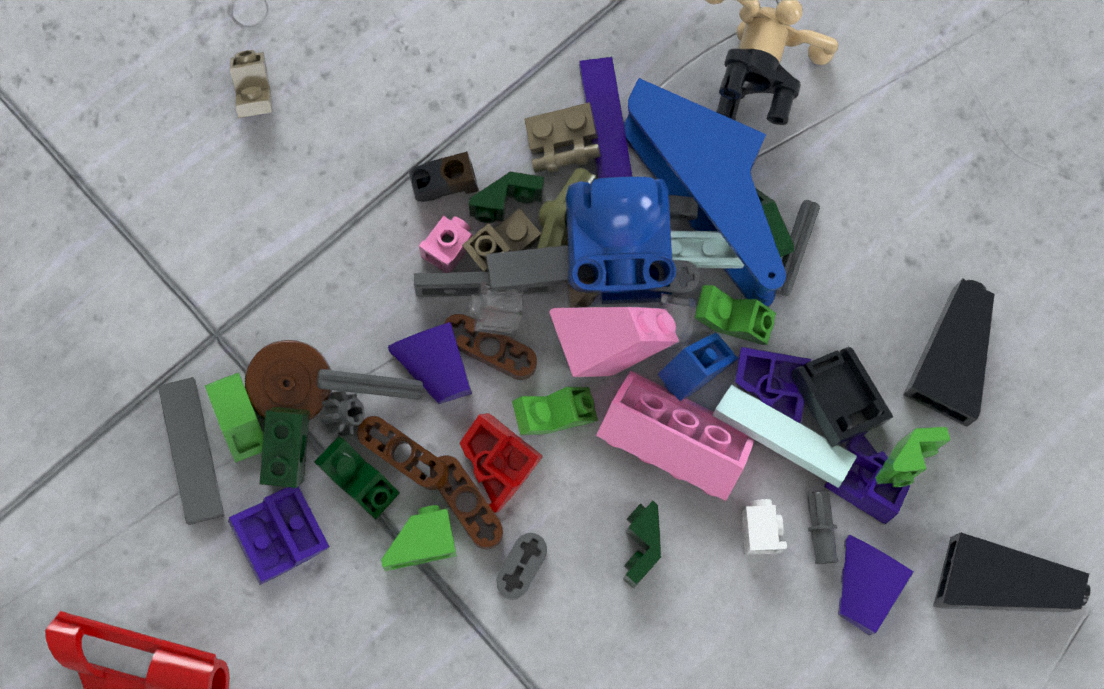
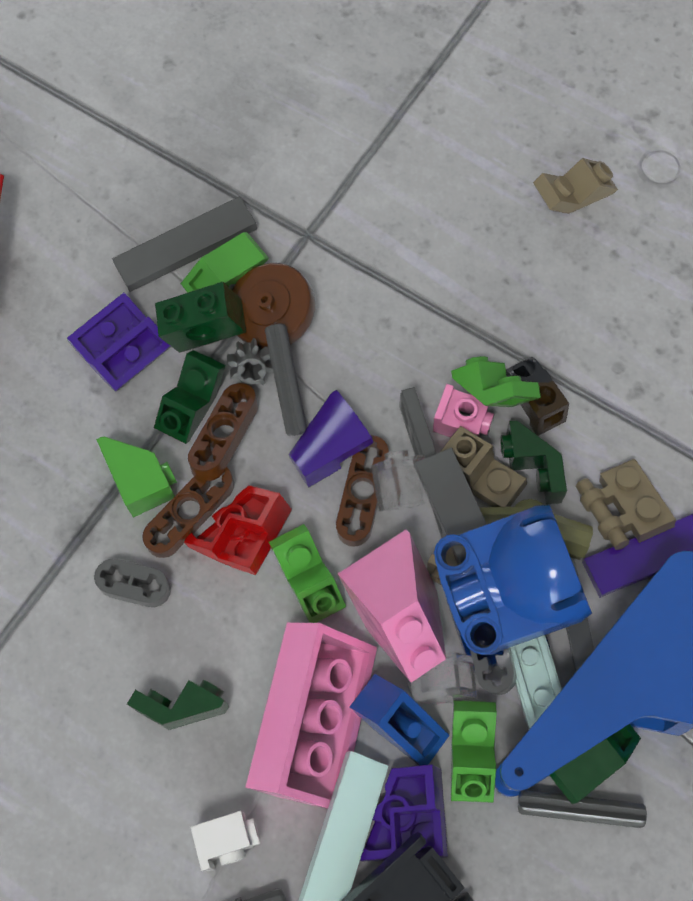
camera: 85 degrees right, 5 degrees down
none -> bright green slope [451,356,541,407]

